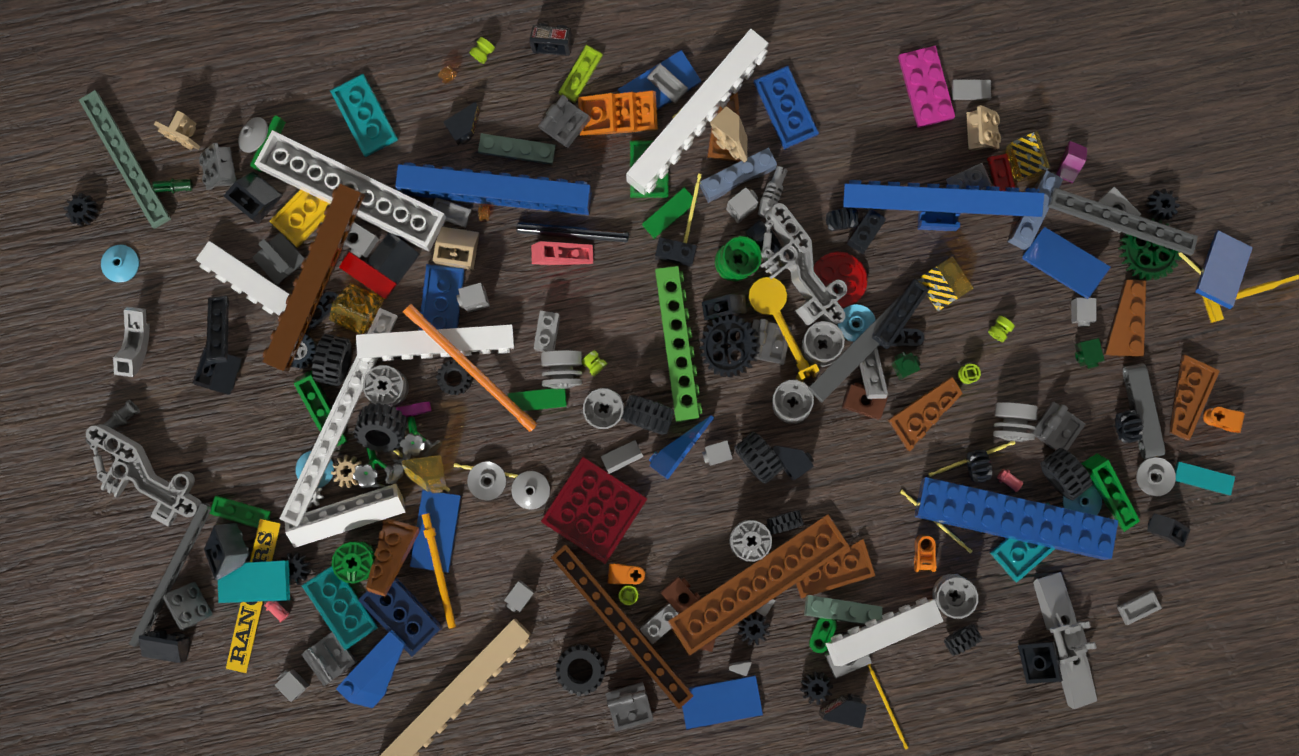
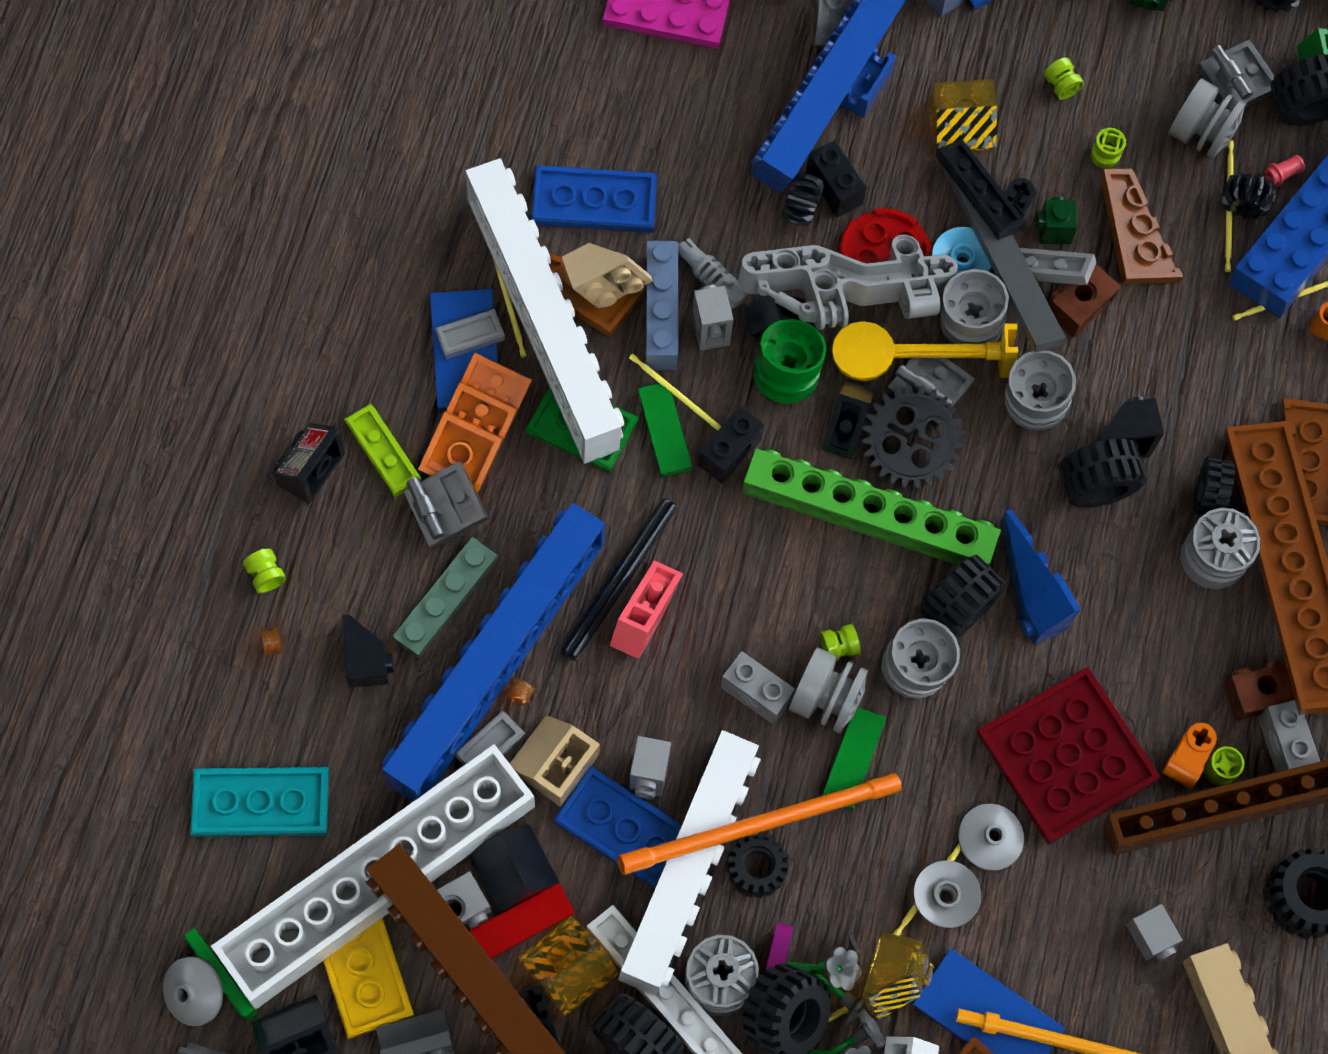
camera: 70 degrees left, 15 degrees down
light grey tile [601,440,643,474] -> none
light grey brick [702,441,733,466] -> none

